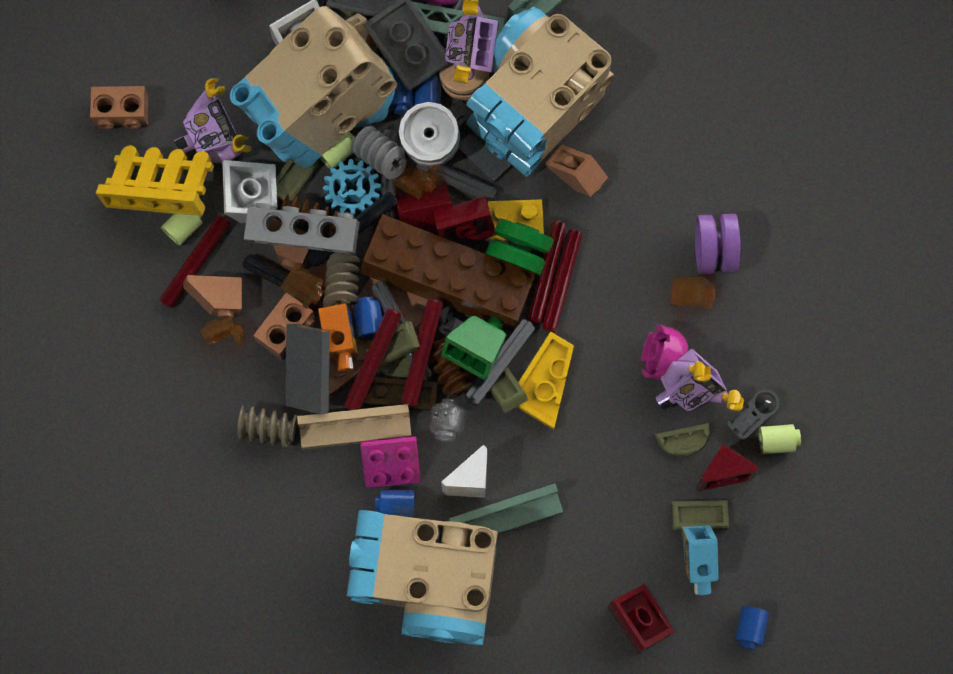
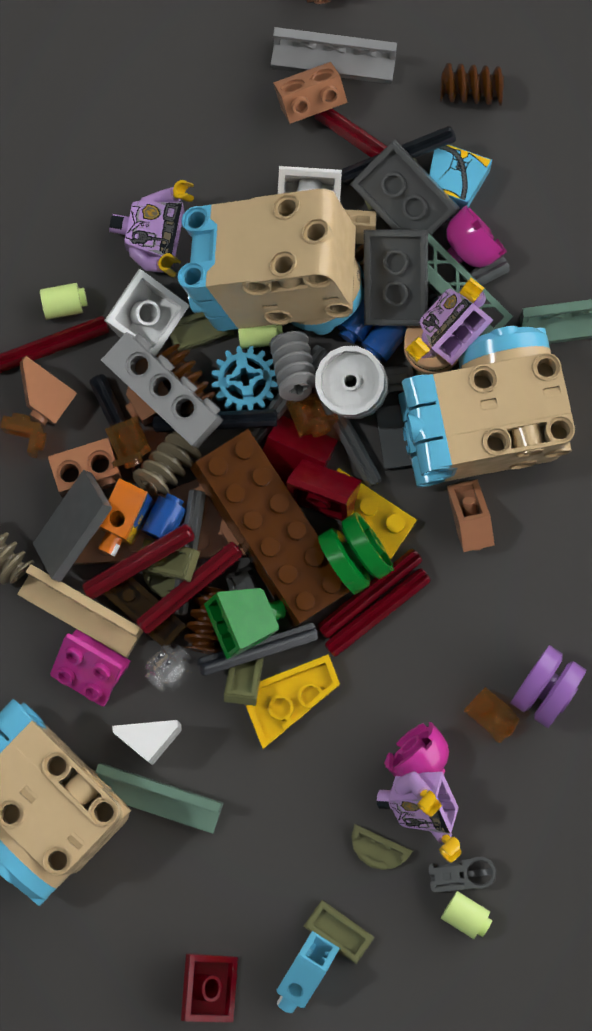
camera: 40 degrees right, 5 degrees up
nougat brick [90,86,148,129] -> none
yellow fence [96,145,214,216] -> none
blue brick [375,490,415,518] -> none
dark red slope [696,444,758,492] -> none

